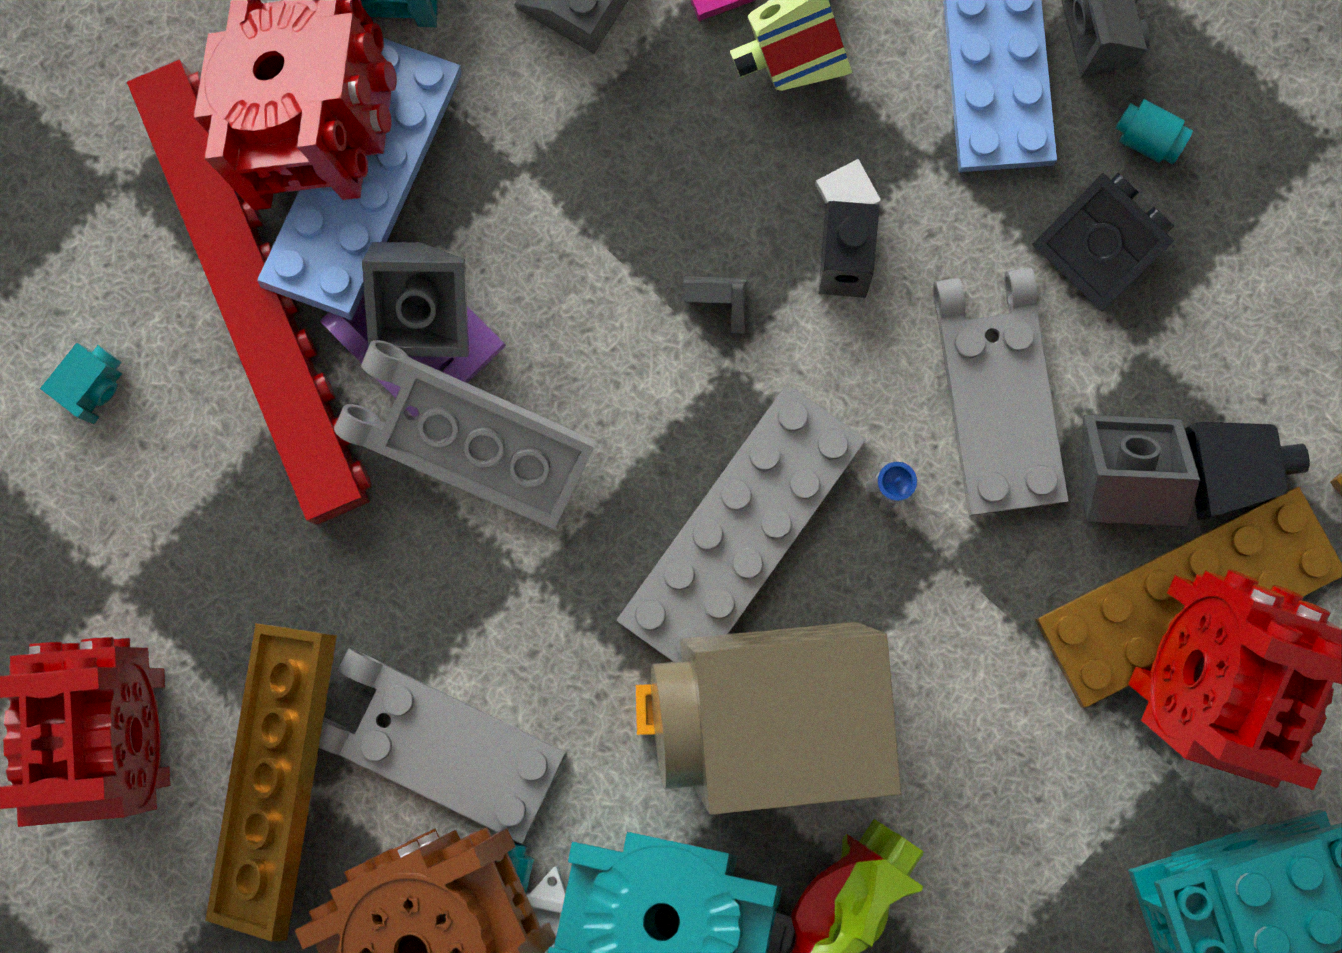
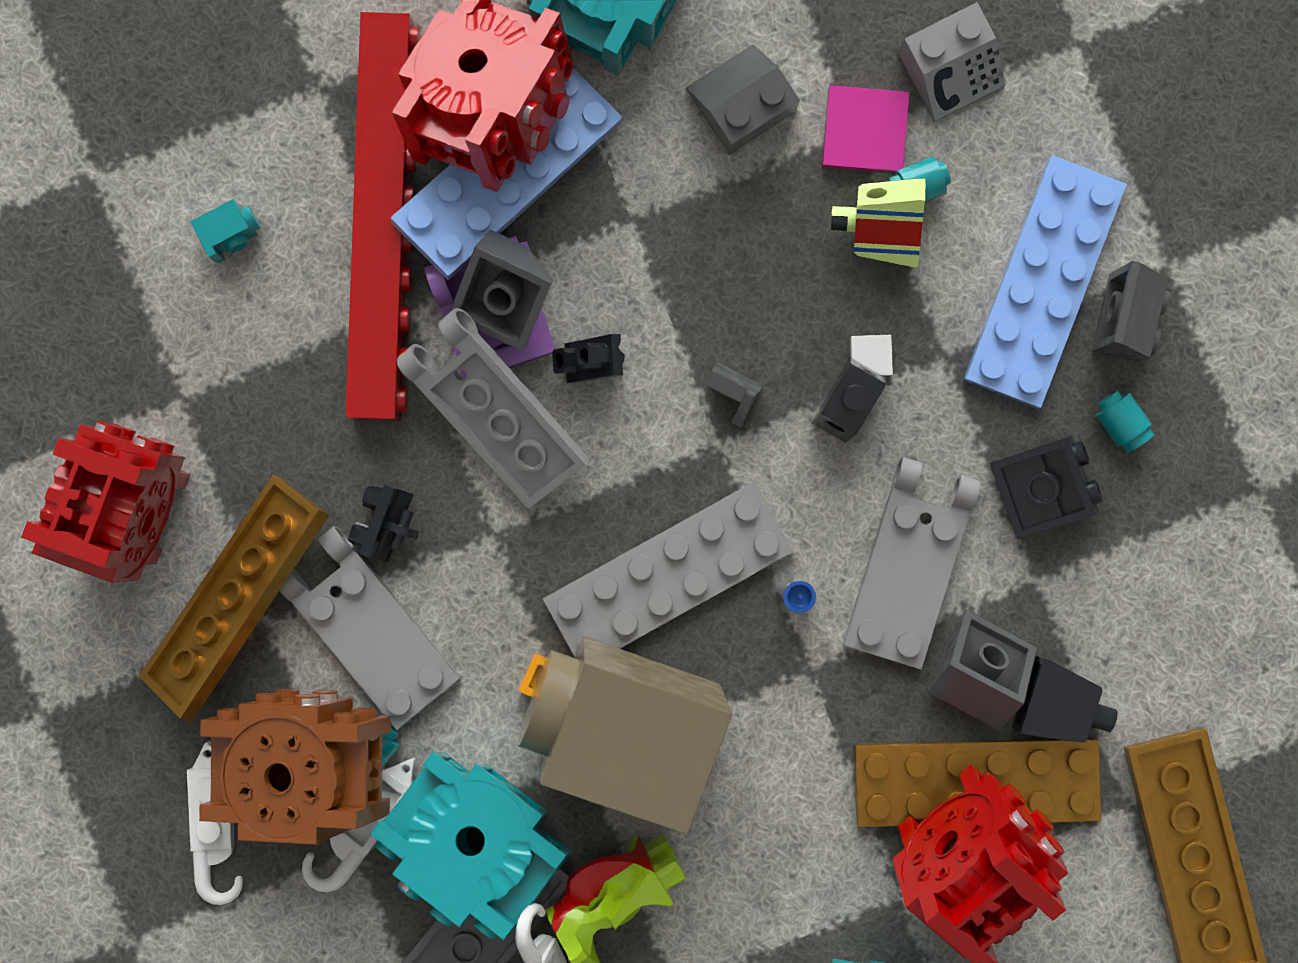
camera: 15 degrees right, 5 degrees up
none -> black hips [348,485,419,562]
none -> black hips [552,334,625,383]

